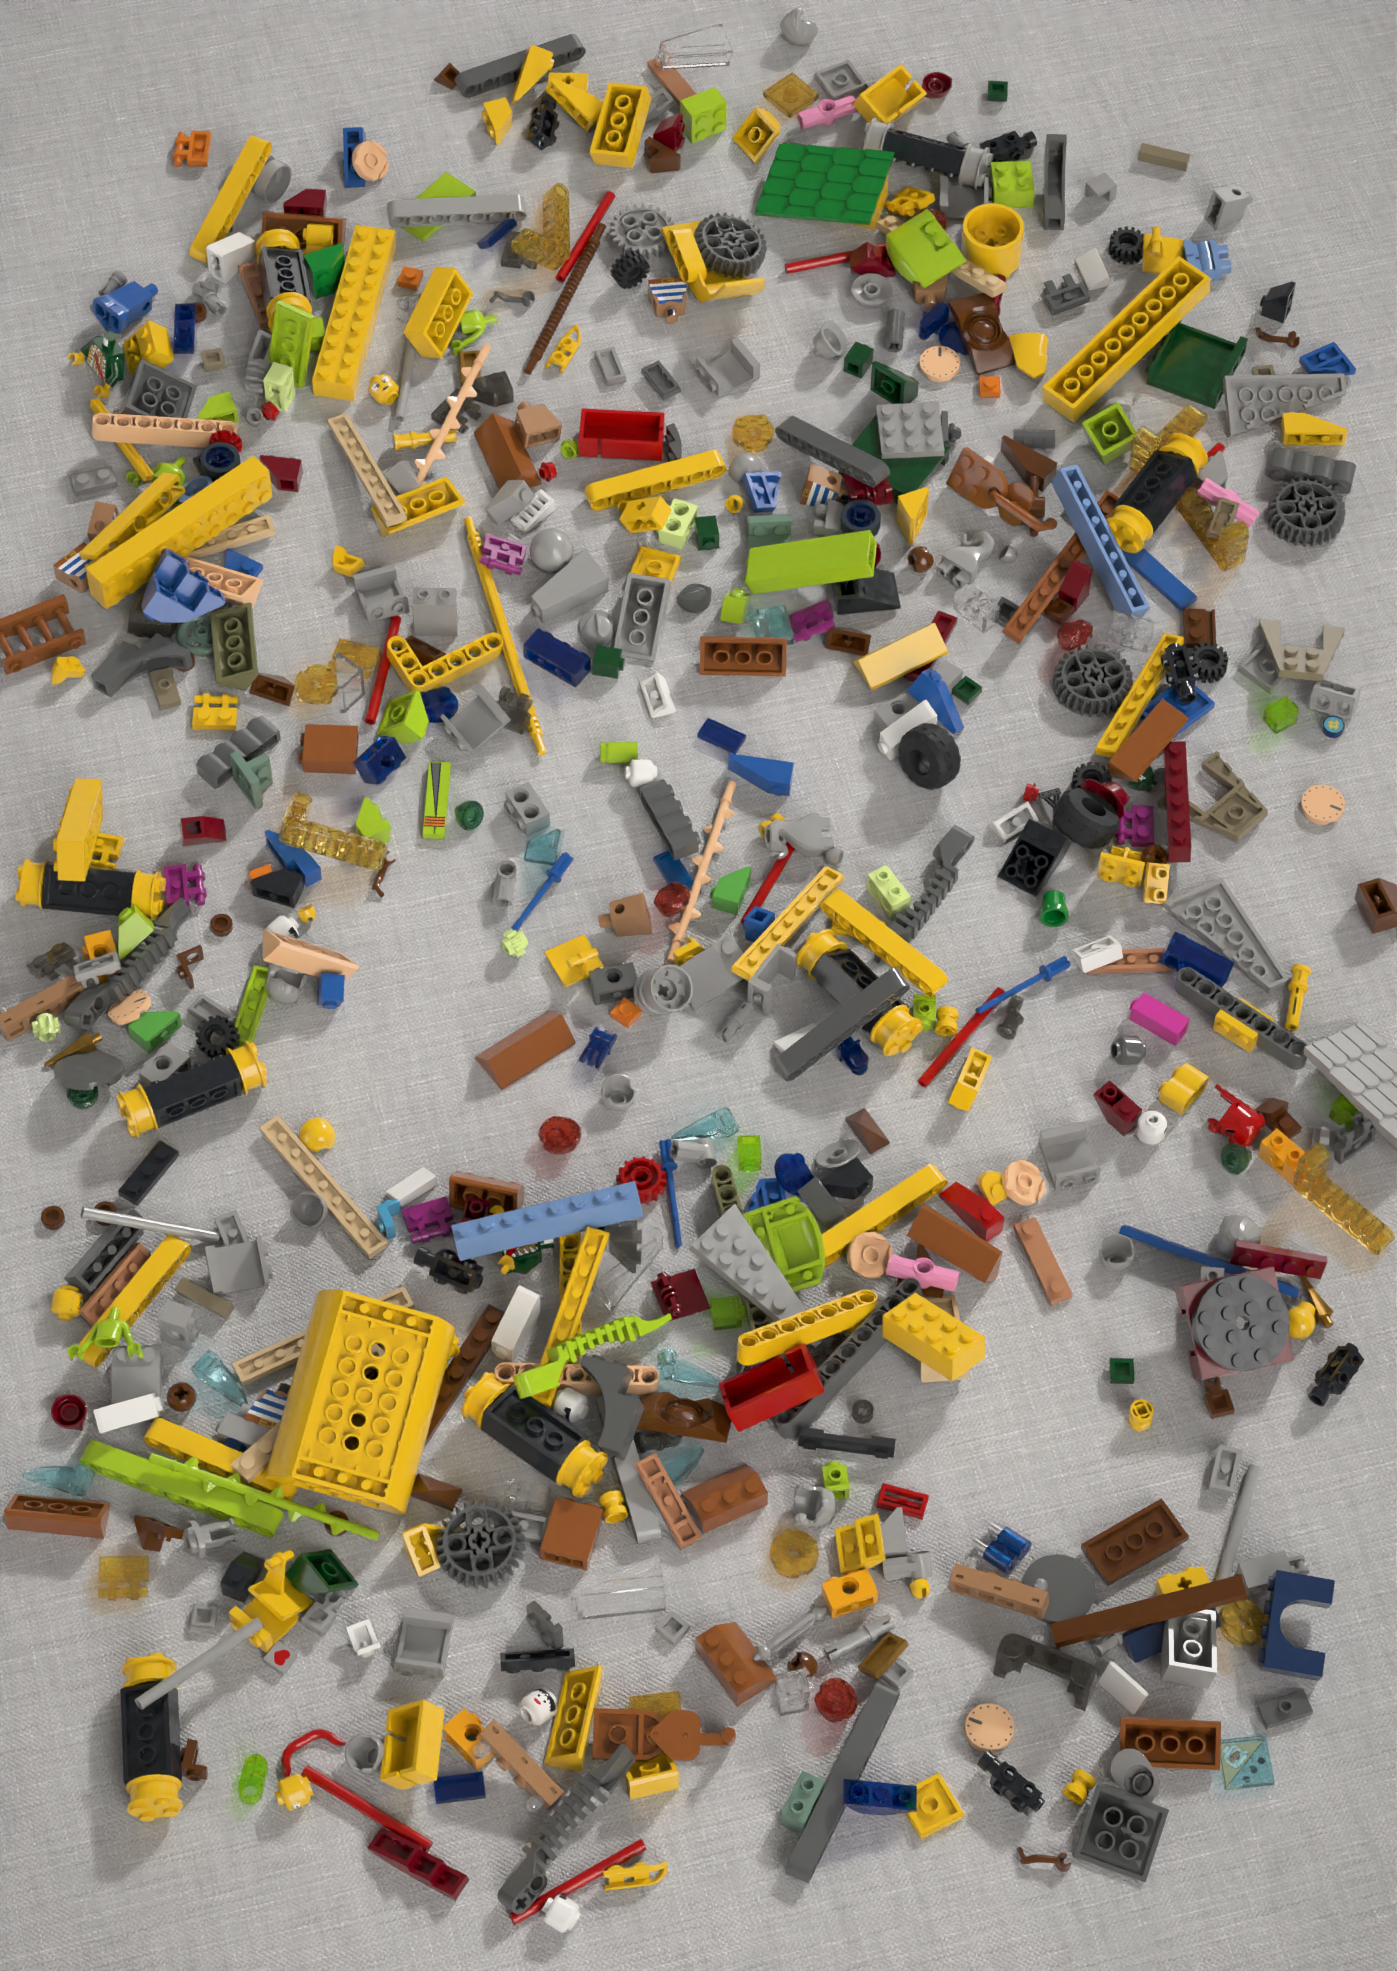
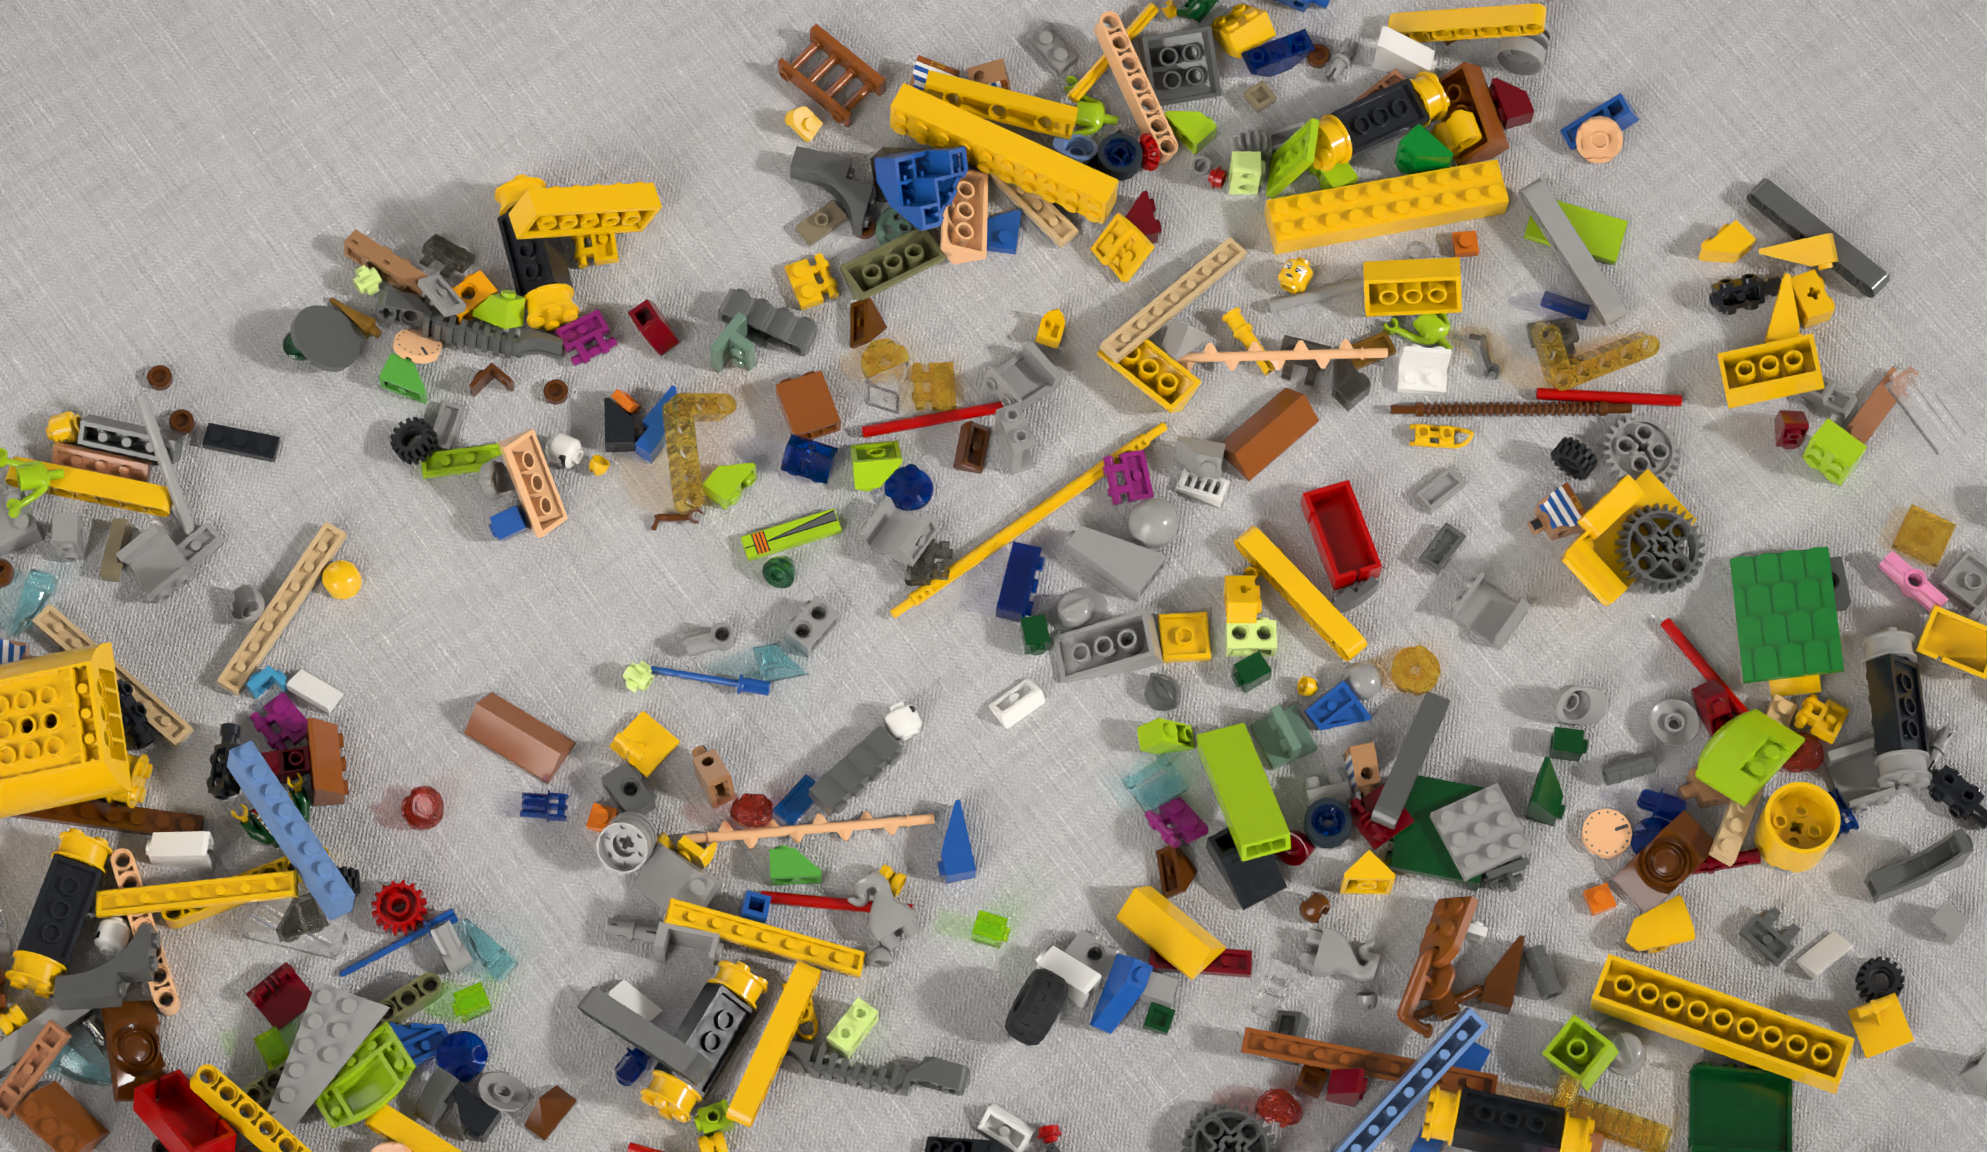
camera: 65 degrees right, 10 degrees up
black brick [116,1041,268,1139] -> none
light grey brick [138,1042,192,1087] -> none
yellow beam [387,632,503,696] -> none
reddish brown slope [434,63,460,90] -> none
lime piece [513,1313,672,1399] -> none
medium nougat torso [515,401,562,449] -> none
red plate [539,462,557,482] -> none
lime plate [560,439,579,459] -> none
lime piece [600,742,638,764] -> none
light grey hair [601,1074,636,1111] -> none
reddish brown slope [644,136,681,173] -> none
clear light blue piece [656,1348,722,1388] -> none
clear blue tile [697,718,746,754] -> none
dark orange slope [700,636,787,676] -> none
yellow slope [732,107,780,163] -> none
lime brick [989,161,1035,208] -> none
medium blue hips [1183,239,1231,281] -> none
none -> clear neon green brick [971,910,1011,949]
none -> yellow slope [1090,213,1155,283]
none -> white bracket [1397,344,1452,396]

